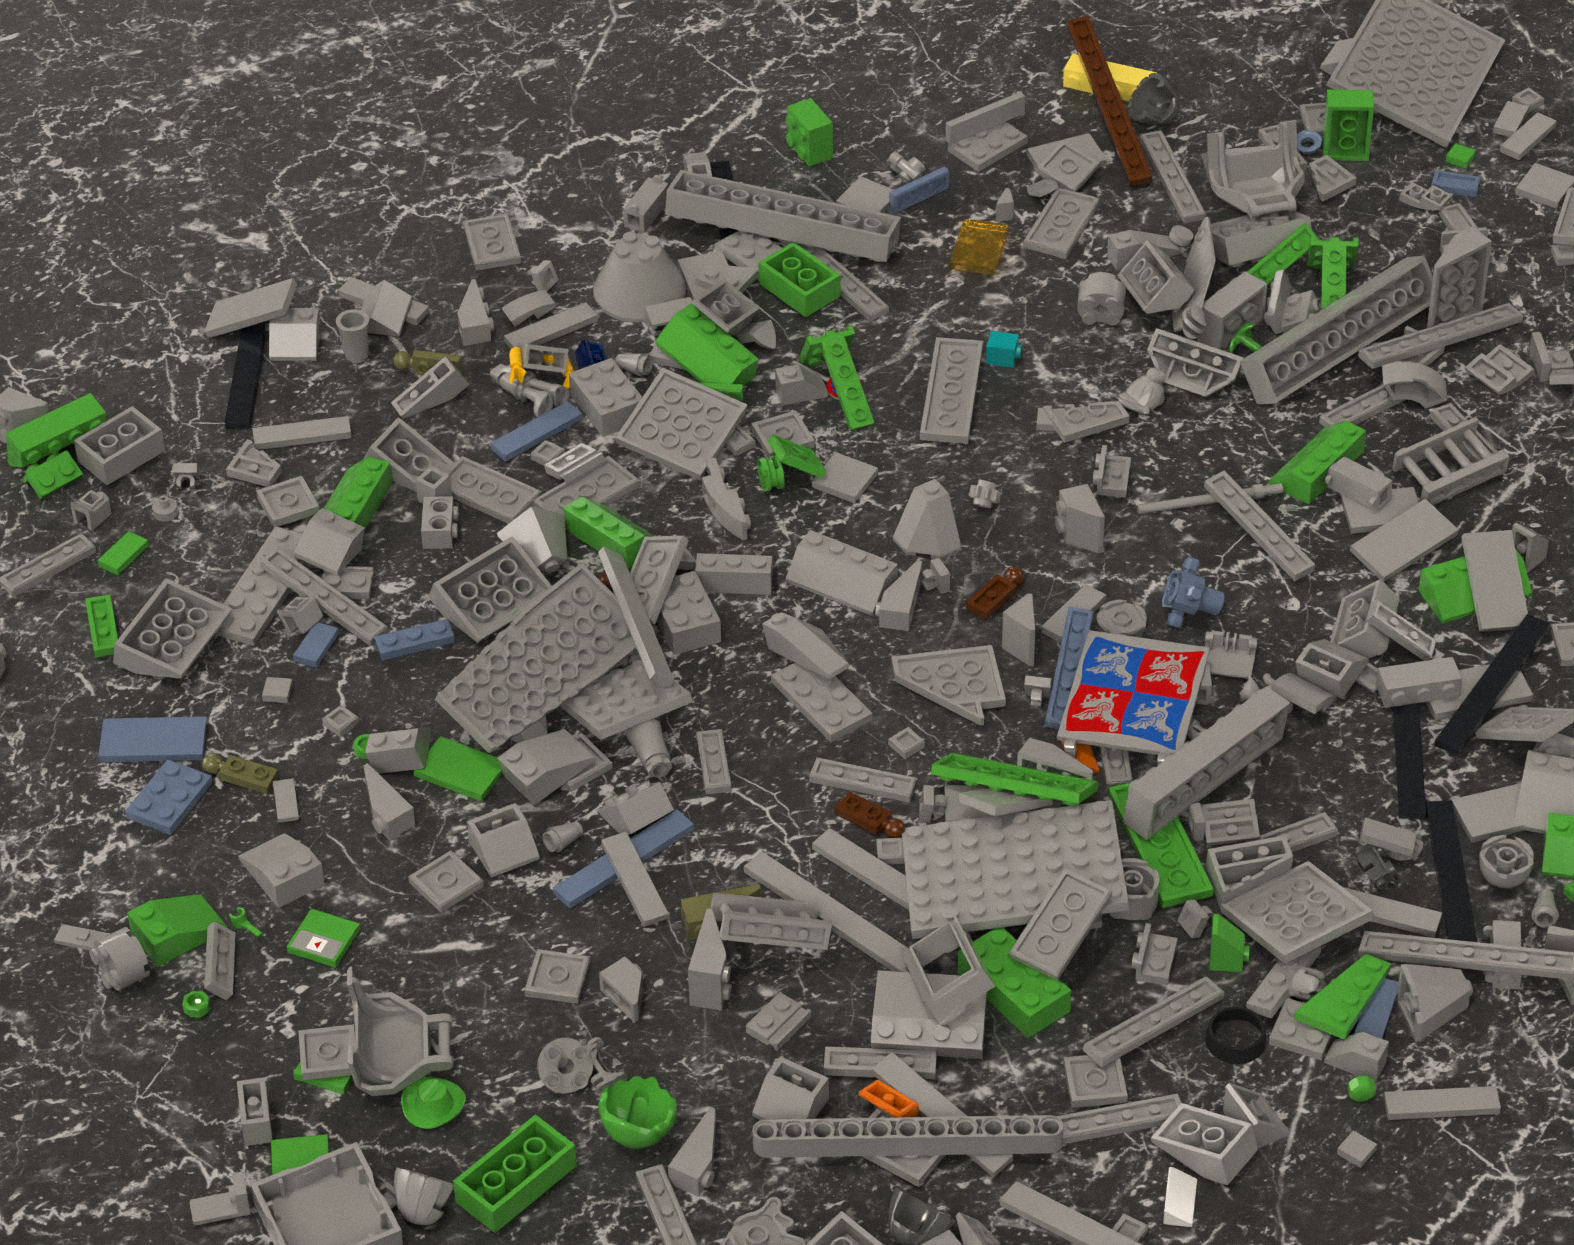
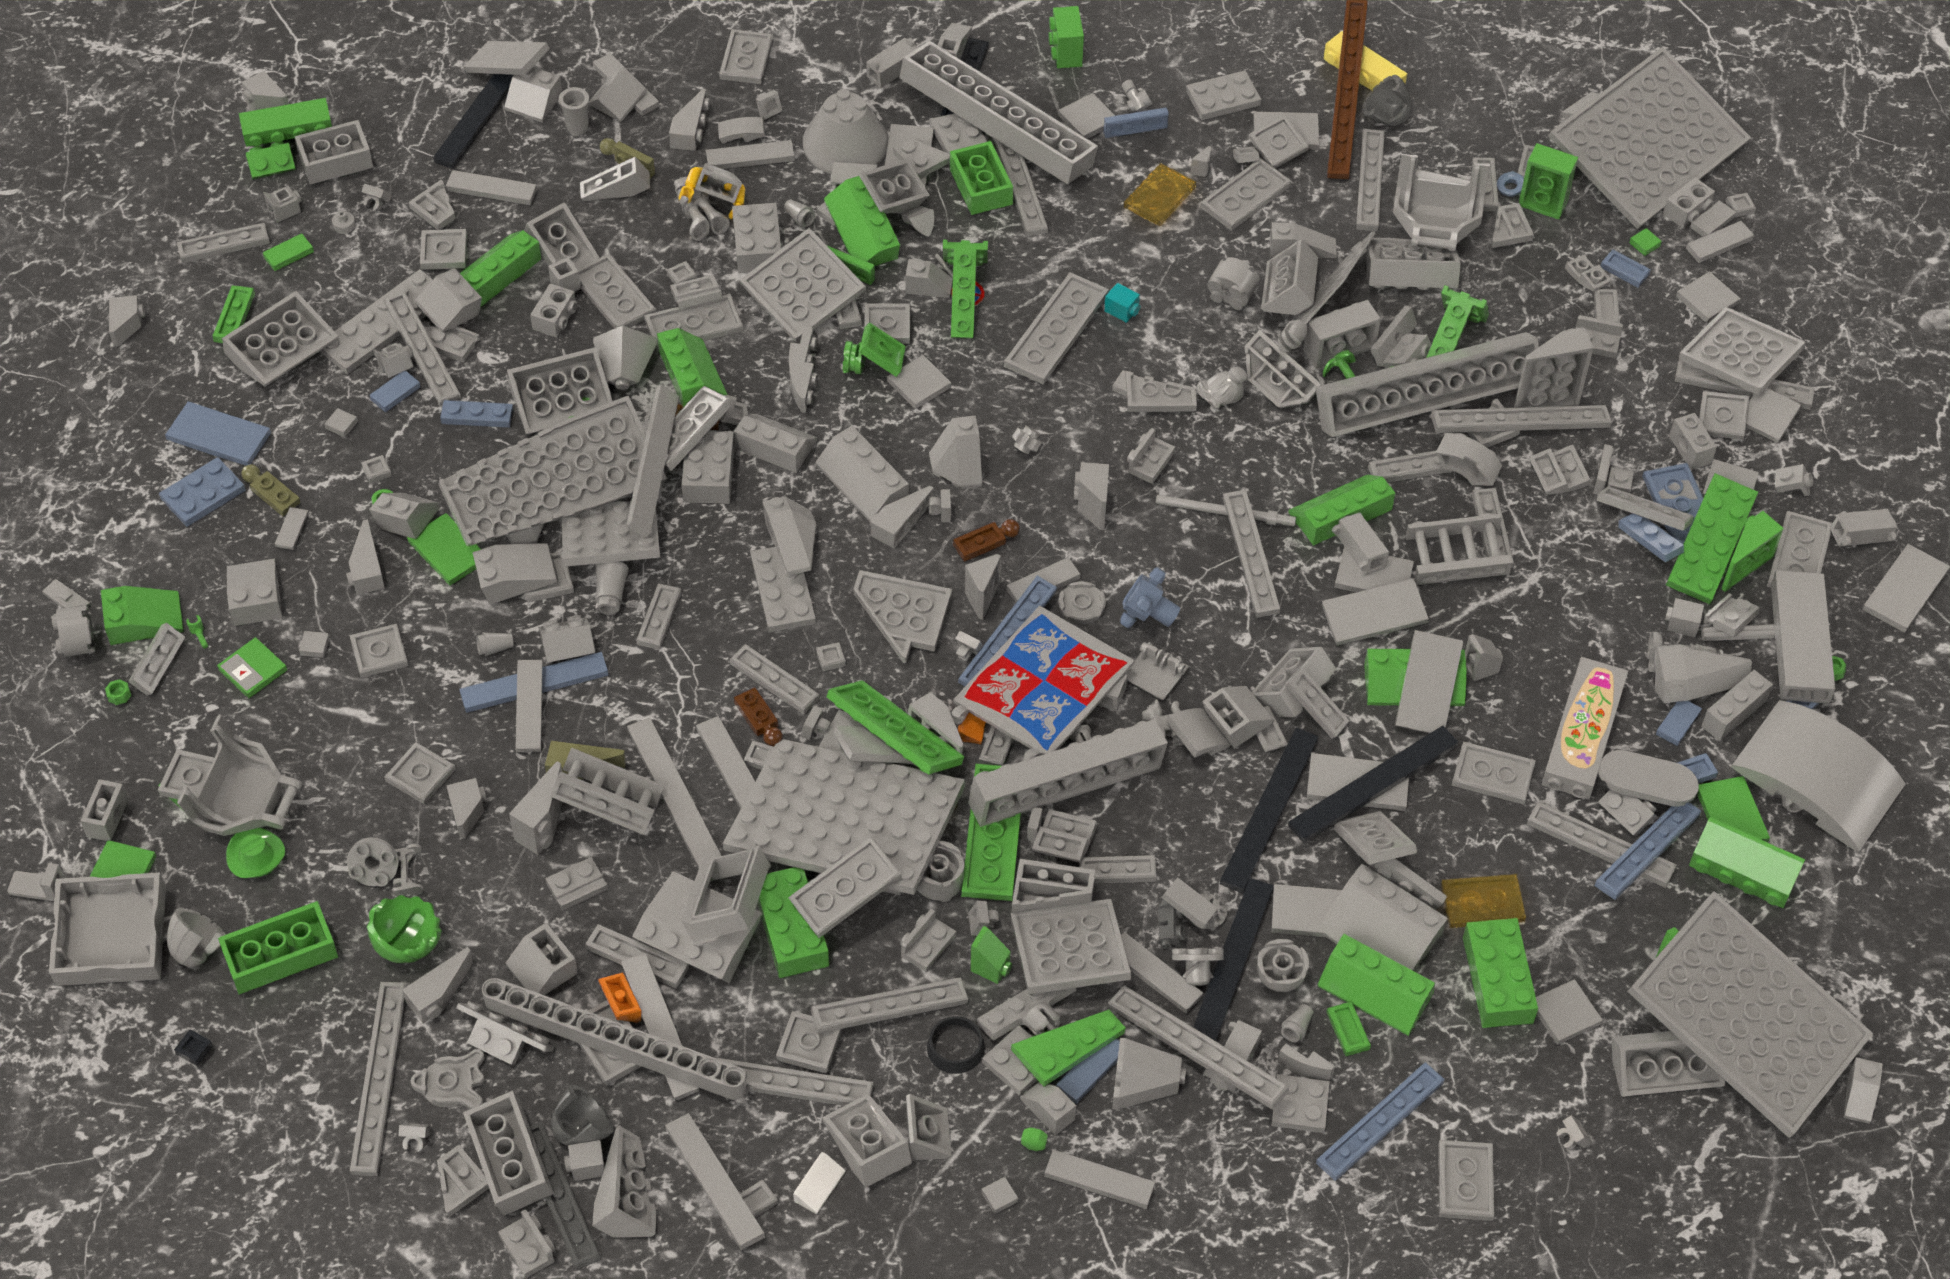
camera: 20 degrees right, 10 degrees up
light grey slope [467,803,540,878] -> none
sand blue tile [491,401,583,462] -> none
clear blue slope [575,340,607,370] -> none
light grey tile [946,92,1025,144] -> none
light grey tile [1169,225,1193,247] -> none
bright green tile [1247,223,1319,285] -> none
light grey brick [1376,657,1462,708] -> none
none -> light grey tile [299,631,329,658]
none -> light grey bracket [456,1001,555,1065]
none -> light grey plate [1172,948,1224,986]
none -> light grey brick [1663,177,1715,228]

